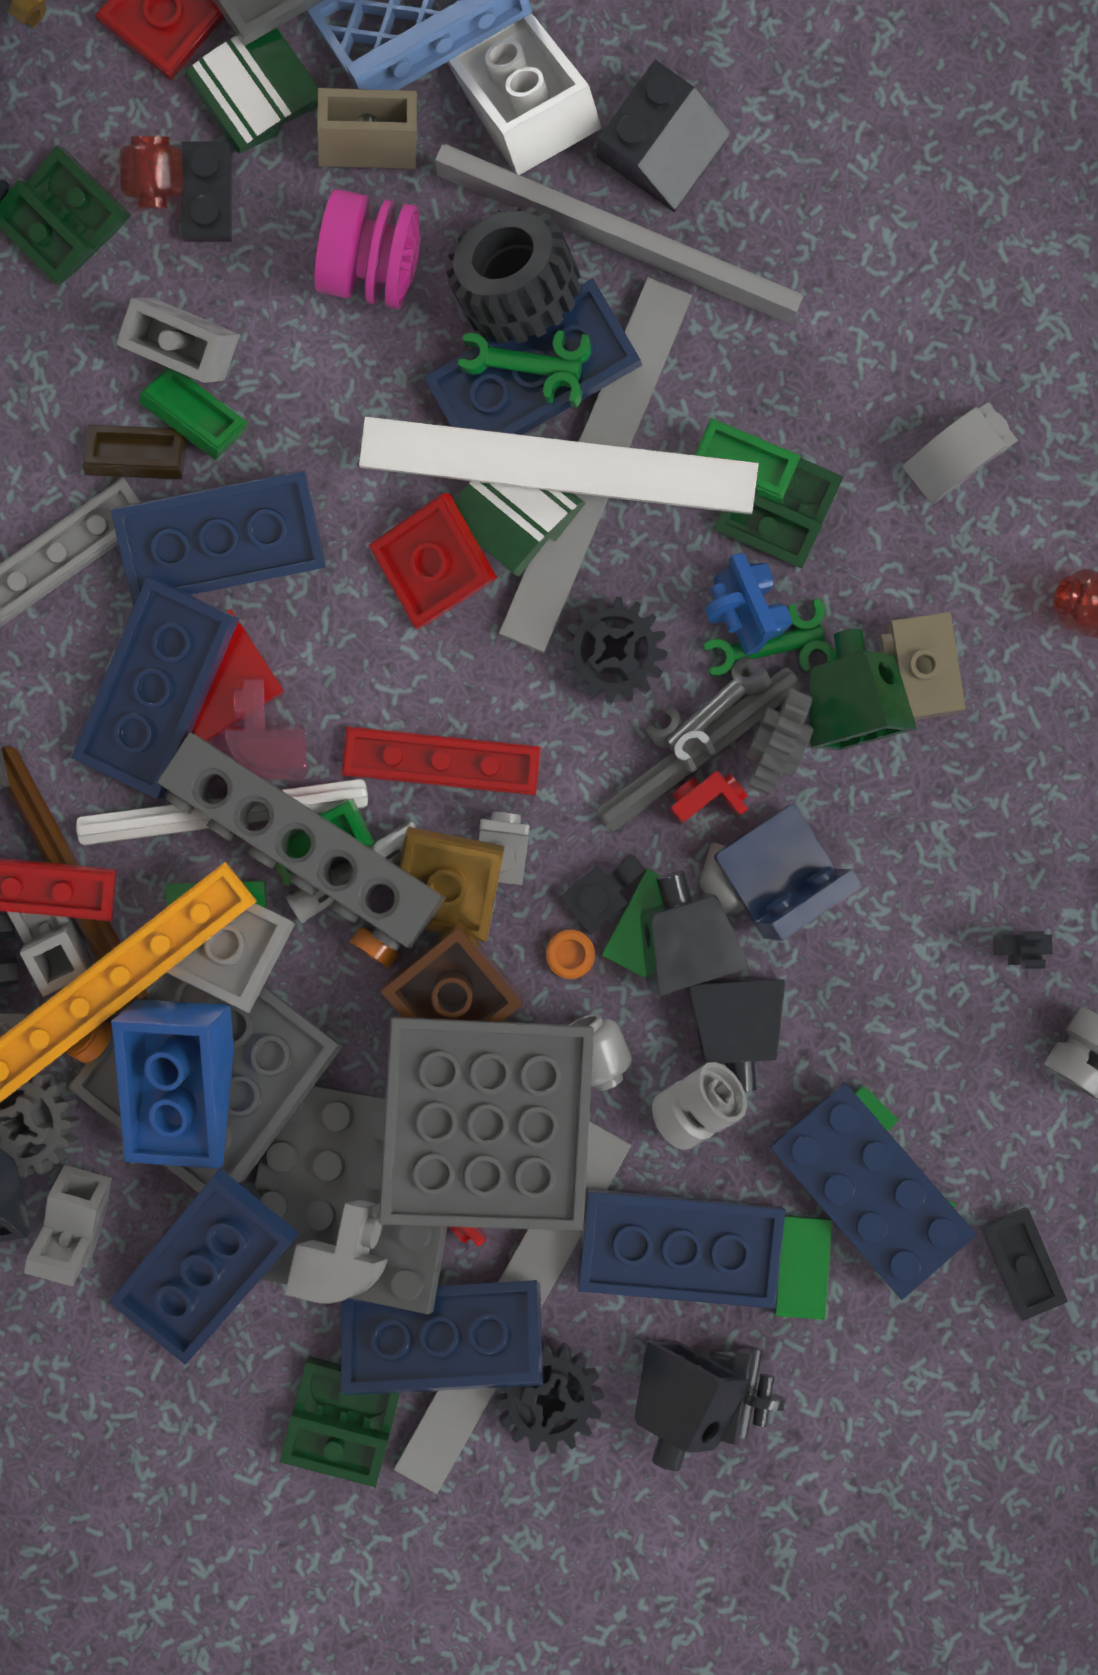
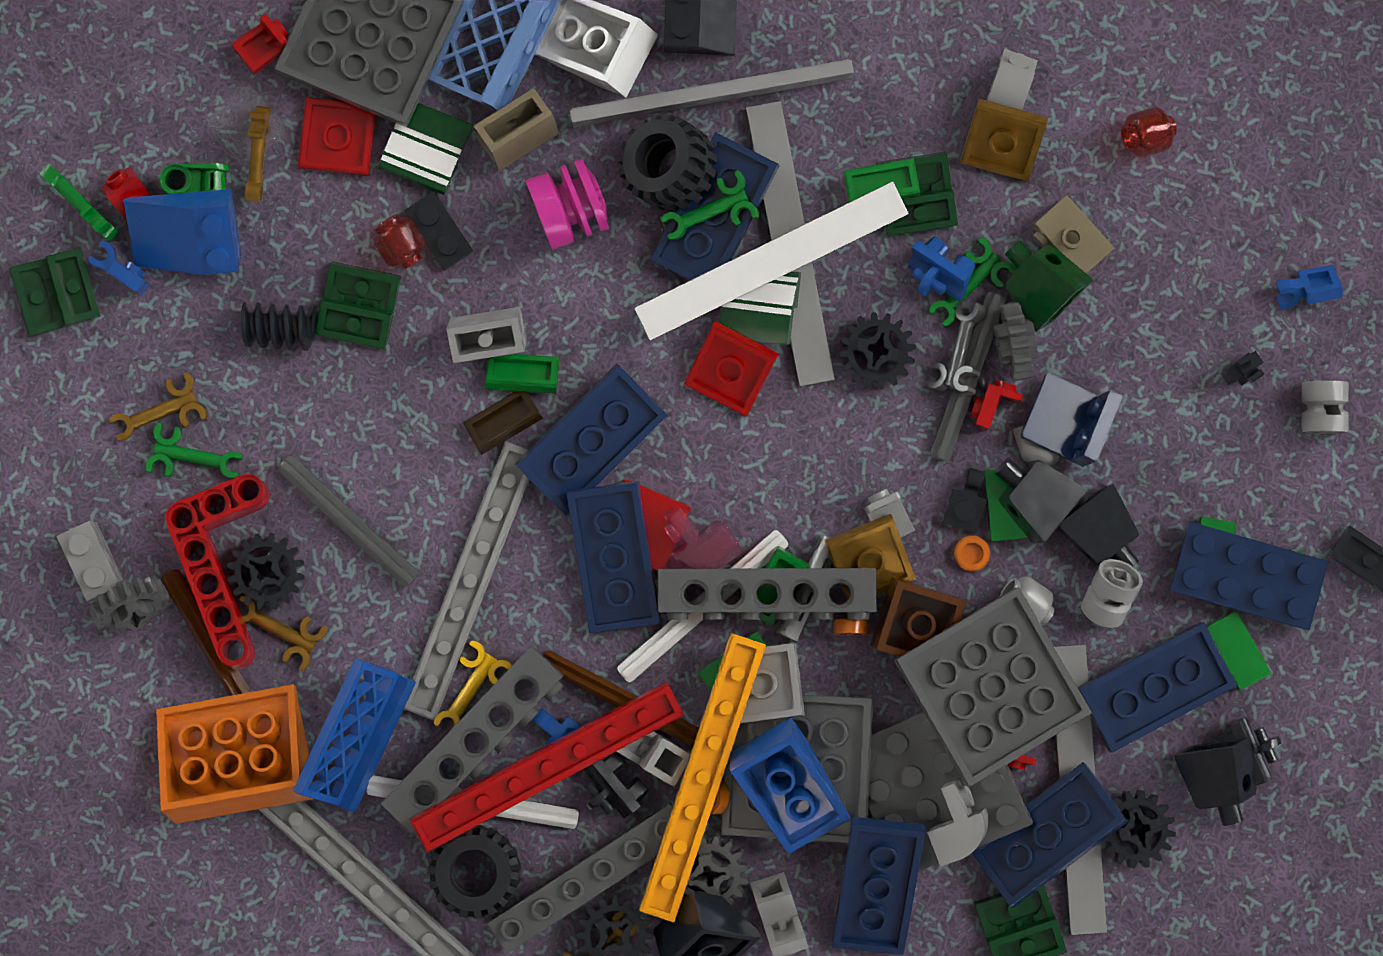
camera: 30 degrees left, 0 degrees up
red tile [341,726,541,796] -> none
none -> pearl gold tile [960,99,1048,182]

